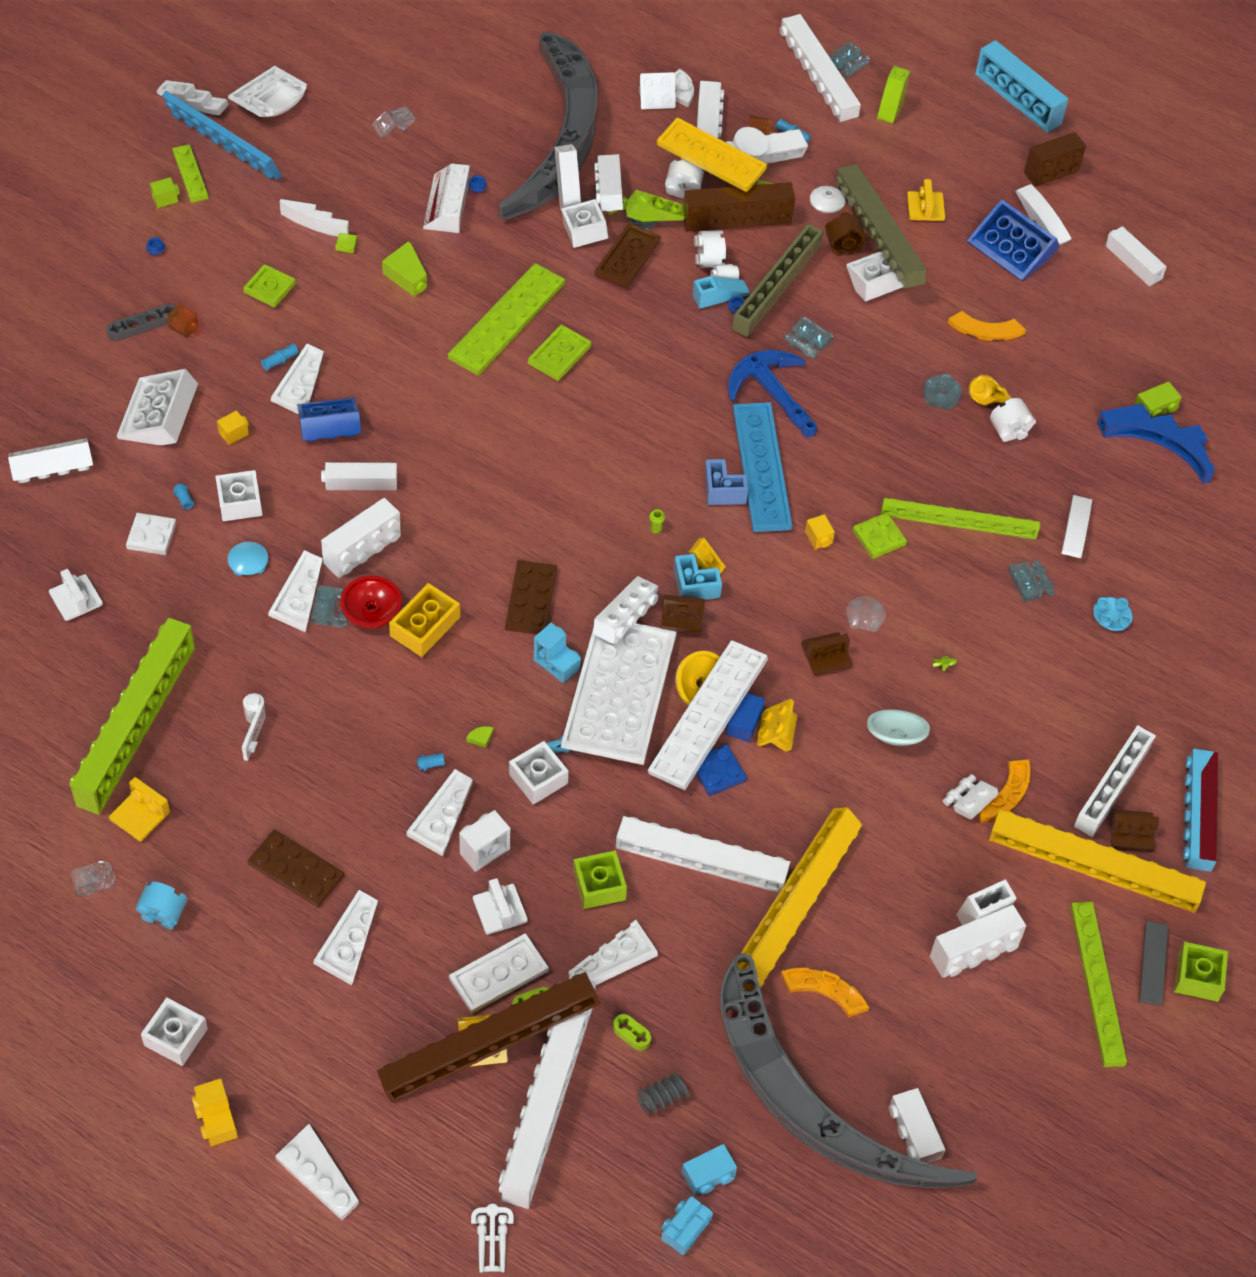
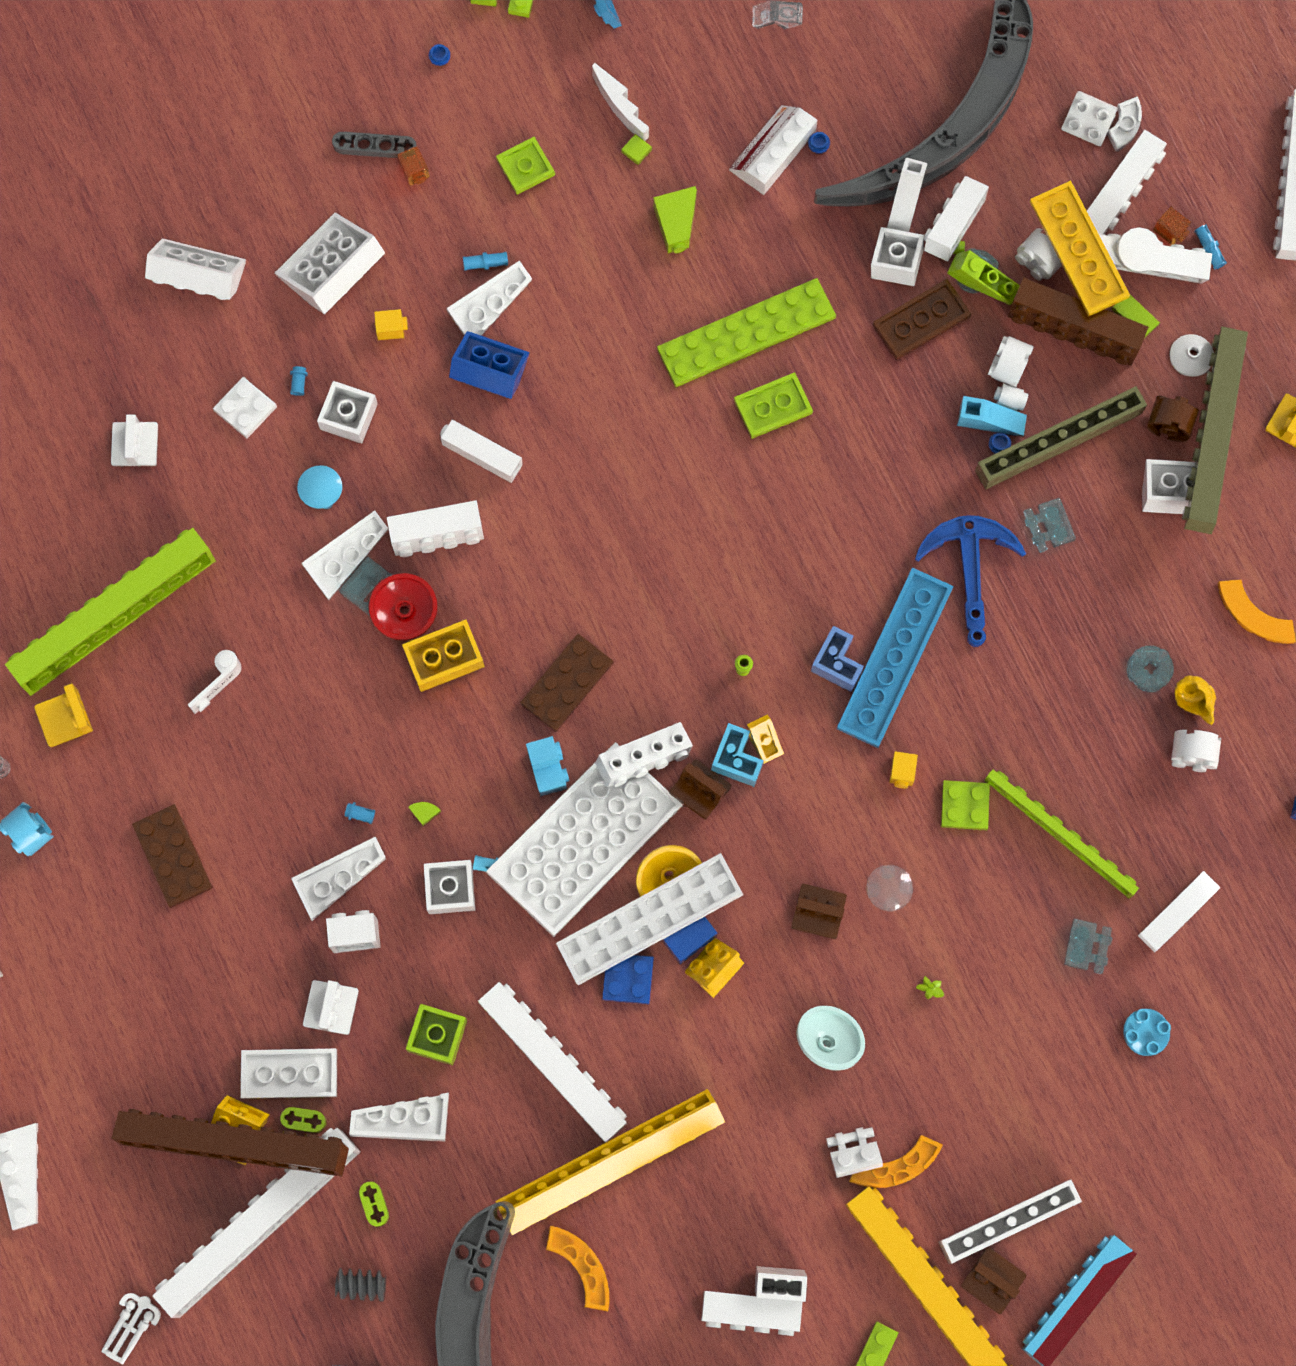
camera: 35 degrees right, 20 degrees up
white wing [313,890,378,985] -> none

